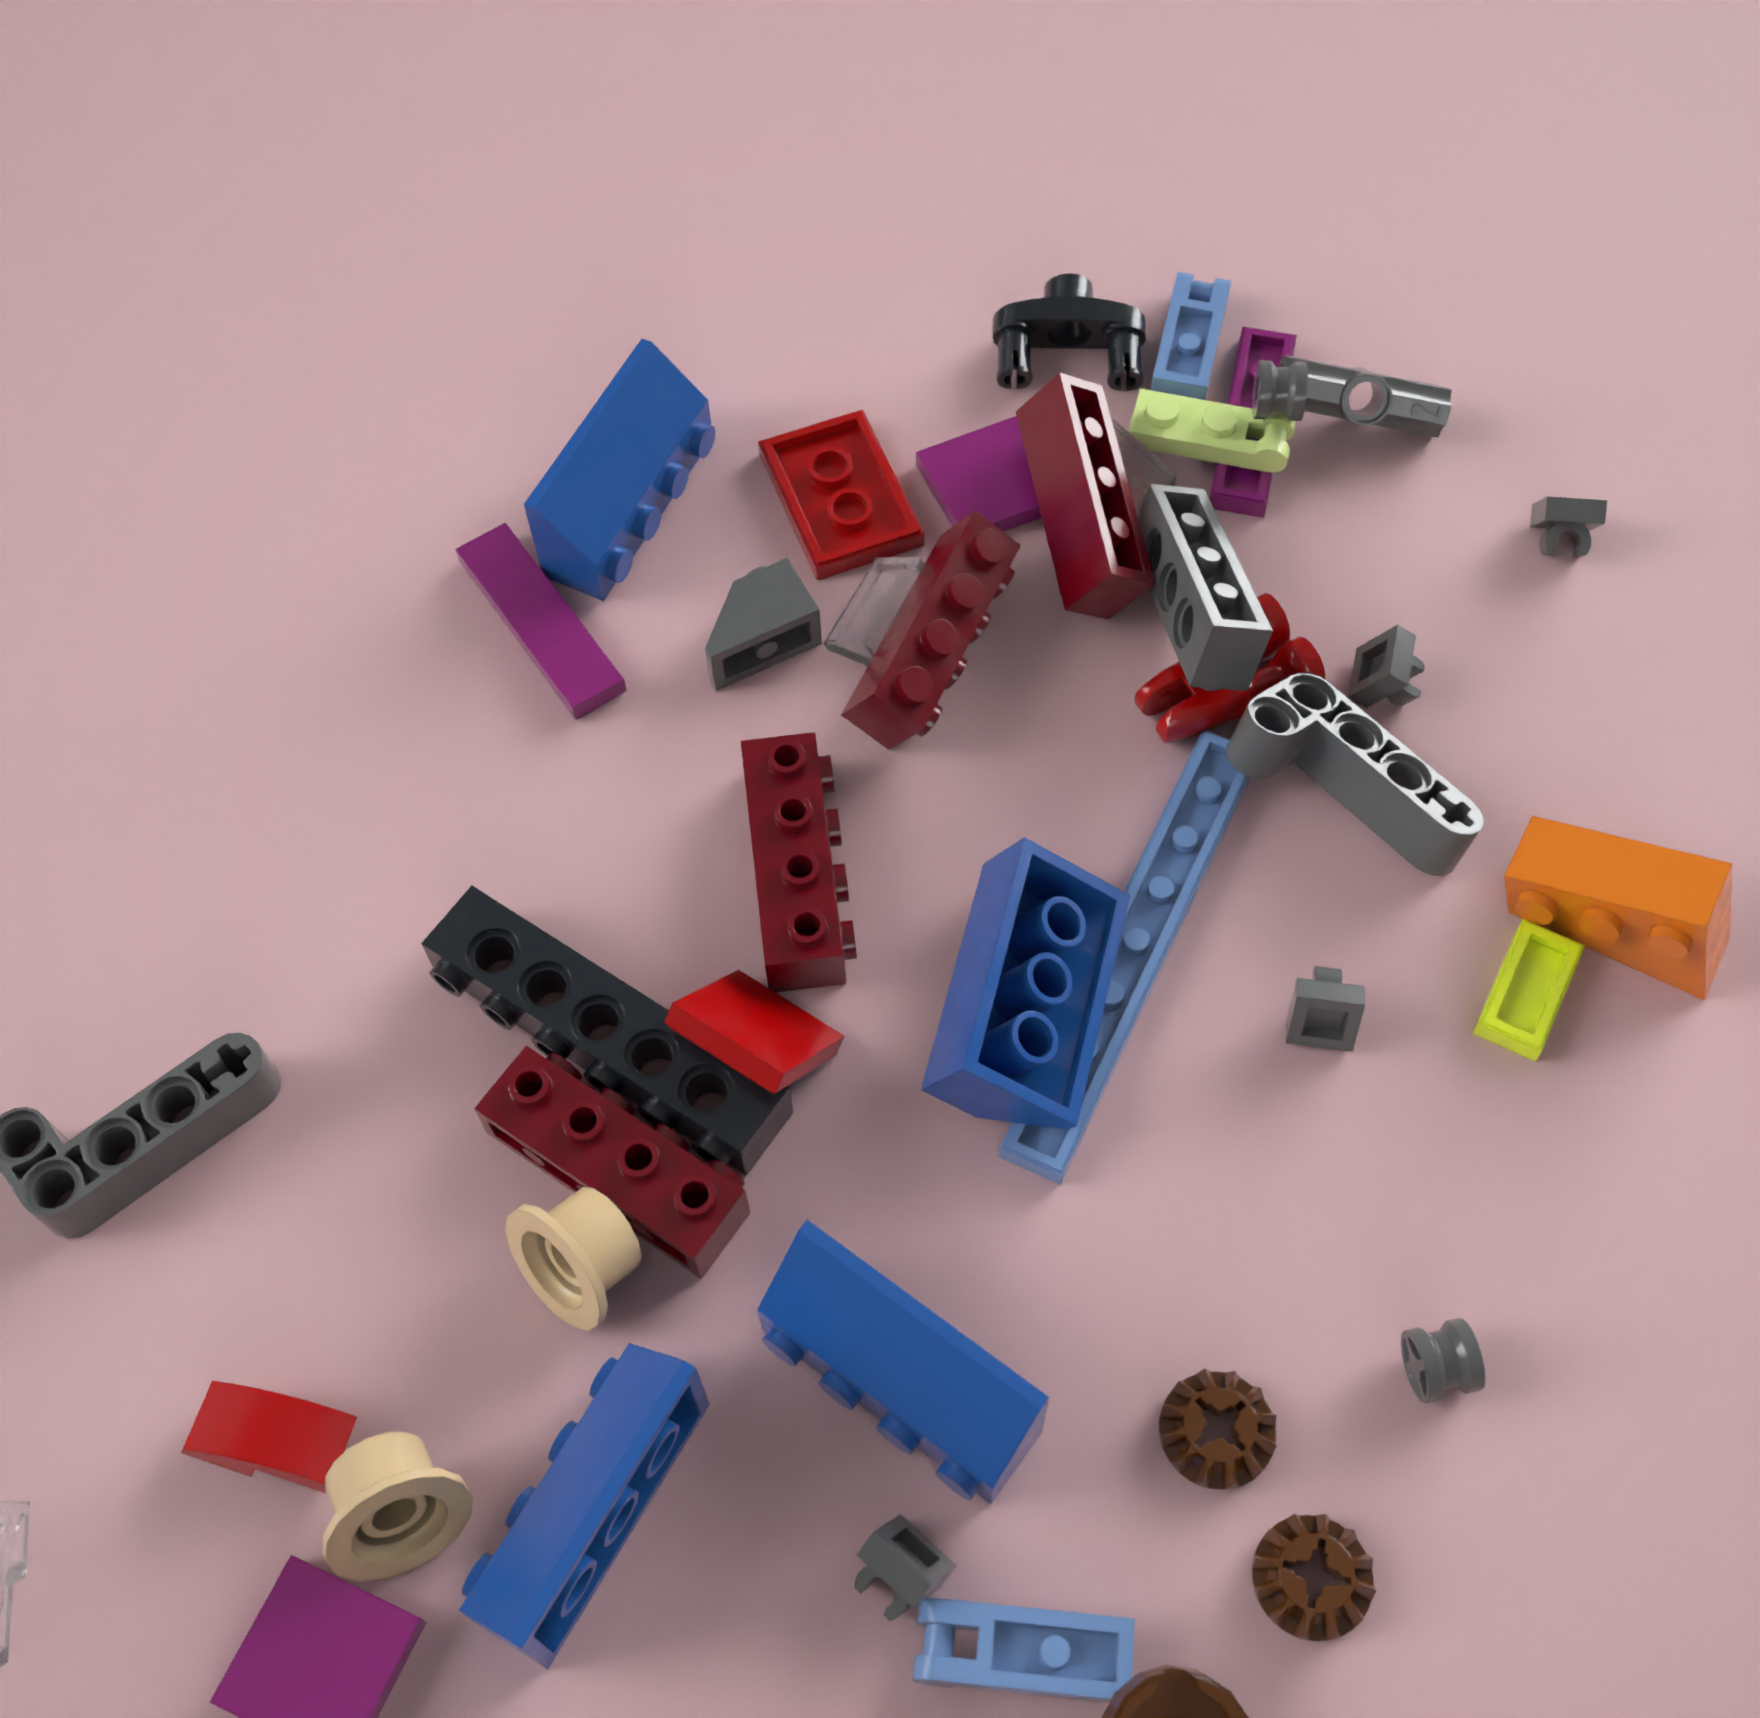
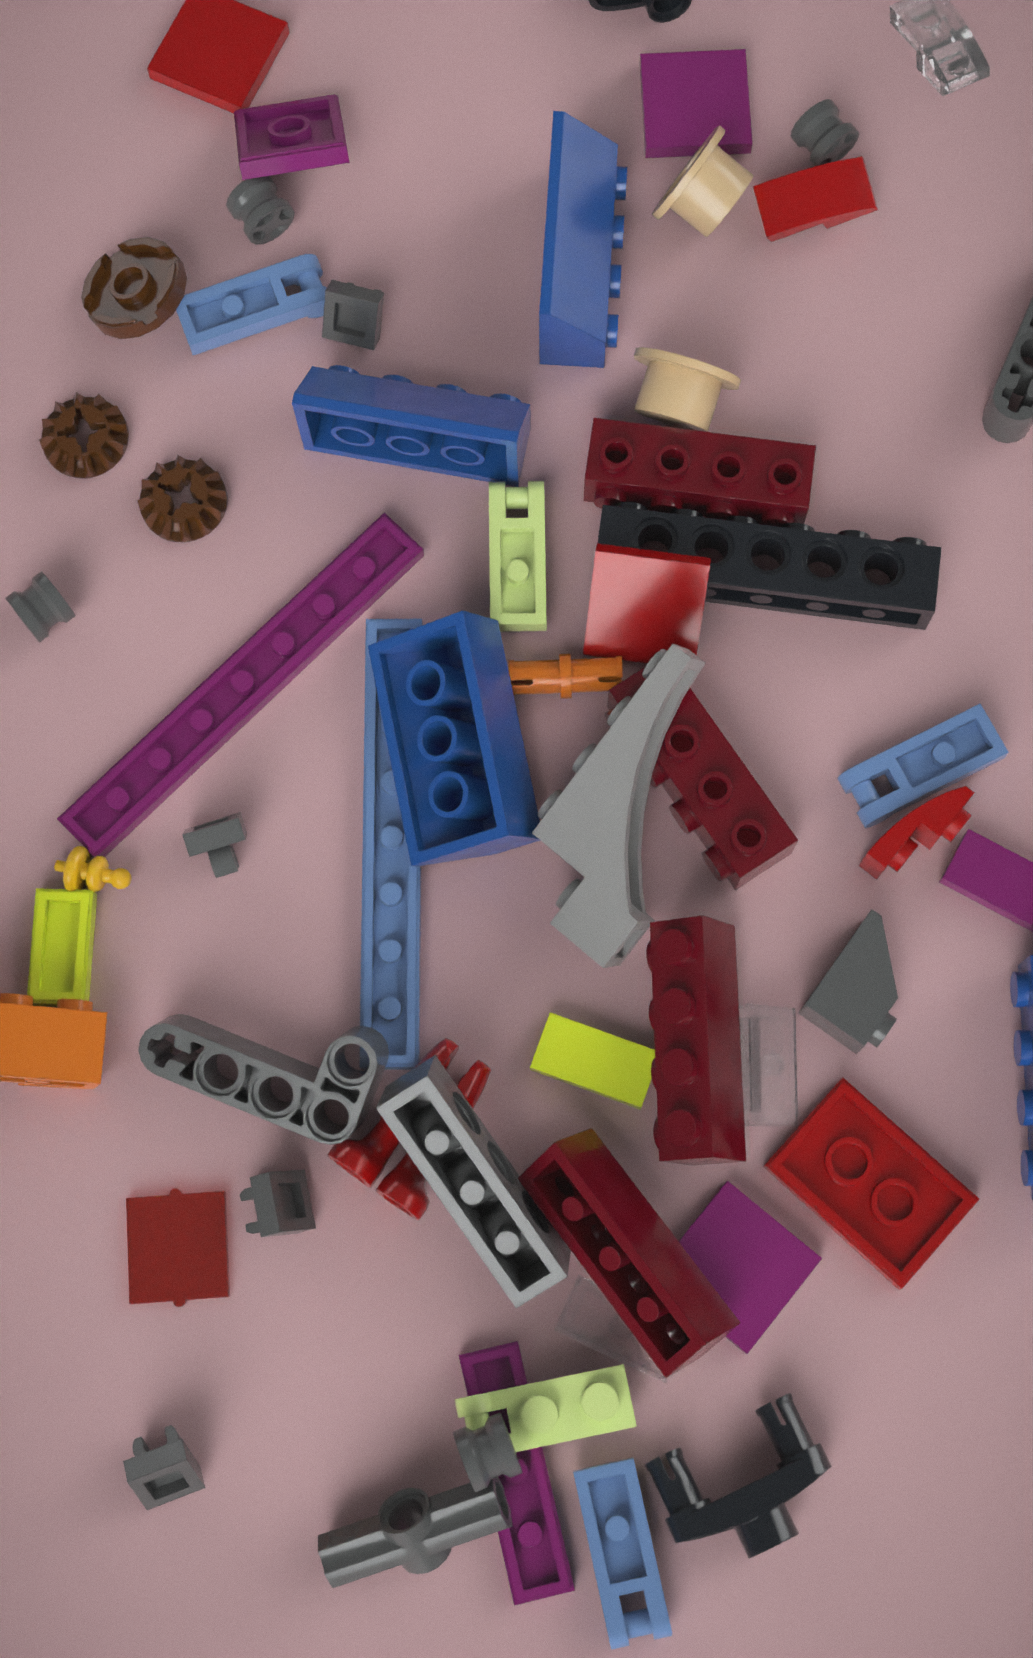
camera: 155 degrees right, 15 degrees up
none -> yellow hair [54,846,132,892]
none -> magenta tile [57,512,424,857]
none -> clear red piece [126,1188,230,1307]
none -> yellowish green plate [489,481,547,632]
none -> orange pin [508,653,623,699]
none -> neon yellow tile [530,1012,655,1110]
none -> light grey arch [532,644,706,968]
none -> dark grey wheel [790,99,859,166]
none -> medium blue plate [837,703,1009,829]
none -> red slope [859,786,975,879]

